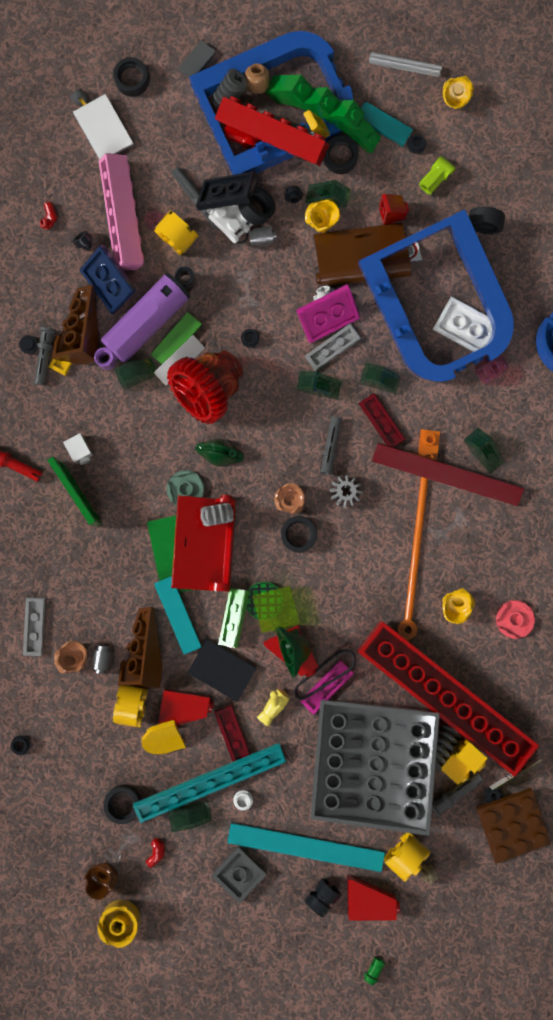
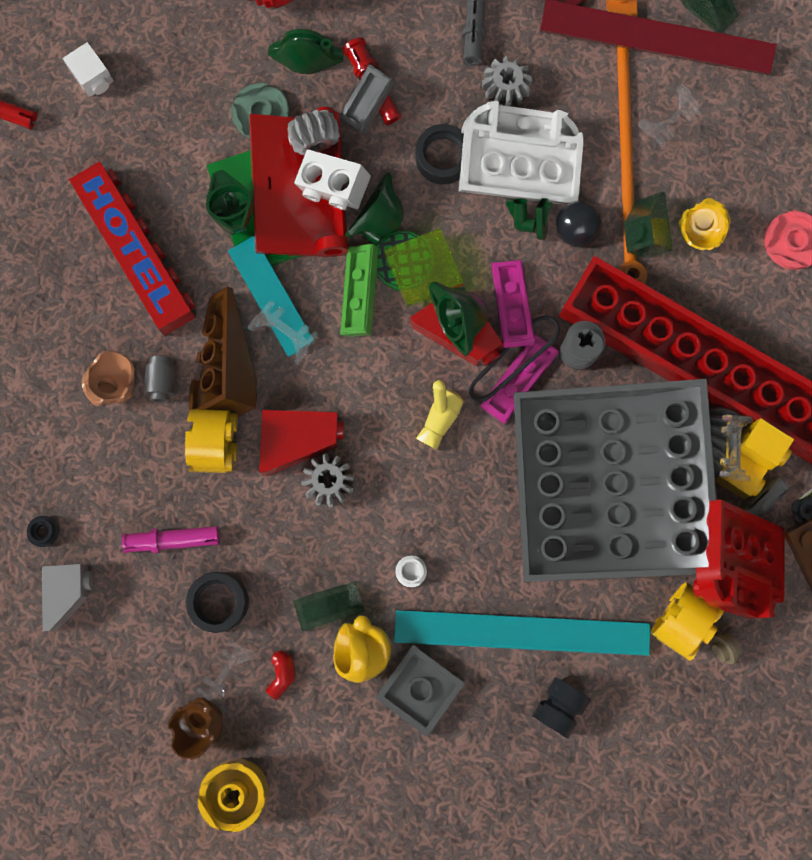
camera: 15 degrees left, 5 degrees down
light grey tile [23,597,46,656] -> none
green tile [47,457,102,527] -> none
teal tile [133,743,286,823] -> none
yellow tile [141,720,186,754] -> none
black tile [187,639,257,702] -> none
dark red tile [214,704,251,762] -> none
nougat hair [274,483,306,514] -> none
red slope [347,875,400,921] -> none
green pin [364,957,386,986] -> none
none -> light grey slope [42,564,94,631]
none -> red brick [68,161,196,337]
none -> dark pink pin [122,525,220,554]
none -> dark green hat [206,170,252,236]
none -> clear piece [248,300,318,364]
none -> white brick [294,149,371,210]
none -> light grey gear [301,454,355,508]
none -> yellow piece [333,616,391,683]
none -> dark grey tile [340,64,396,134]
none -> red pin [342,37,402,126]
none -> dark green hat [345,172,404,244]
none -> white plate [459,101,583,205]
none -> dark pink tile [491,260,535,348]
none -> dark green piece [506,198,553,240]
none -> black hair [556,200,603,247]
none -> dark grey piece [560,321,605,370]
none -> clear green slope [624,192,673,258]
none -> red plate [693,500,785,619]
none -> clear piece [719,415,753,481]

